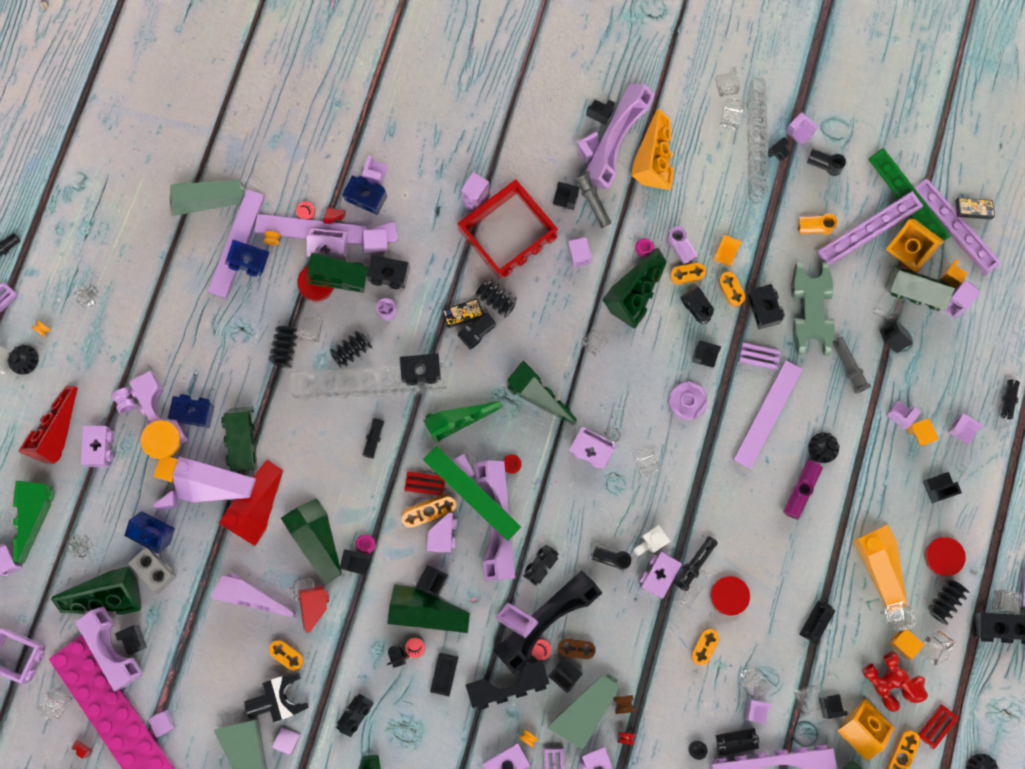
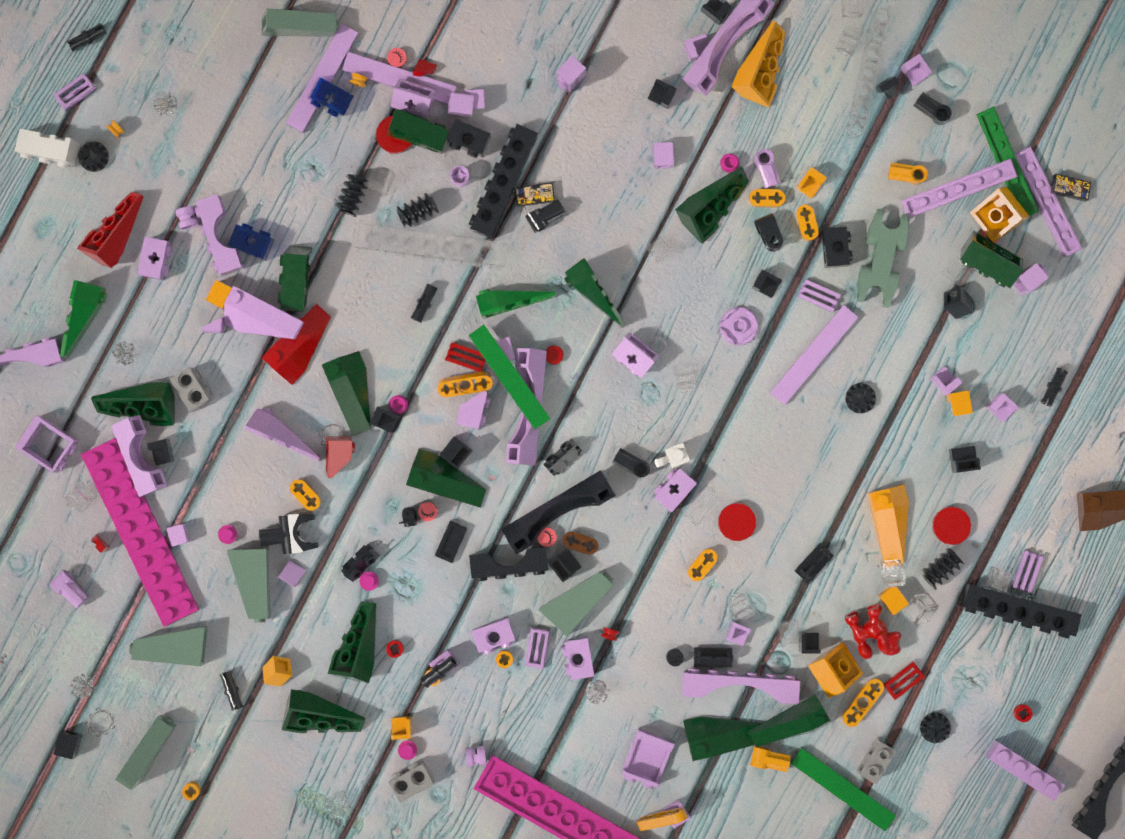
camera: 15 degrees right, 10 degrees up
clear blue brick [124,511,175,553] -> none
light orange tile [140,420,181,459] -> none
clear blue brick [342,175,387,215] -> none
lavender panel [362,155,387,186] -> none
black brick [400,353,441,386] -> none
red window [457,179,558,279] -> none
black piece [475,279,517,318] -> none
lavender tile [496,602,538,638] -> none
light orange bush [519,729,539,748] -> none
dark grey pin [574,171,612,228] -> none
reddish brown wheel [613,695,635,714] -> none
black pin [673,536,718,591] -> none
magenta piece [783,460,823,520] -> none
dark grey pin [832,337,871,394] -> none
light orange panel [940,259,967,289] -> none
none -> dark pink plate [218,525,238,544]
none -> dark pink plate [359,572,379,591]
none -> black brick [469,124,538,240]

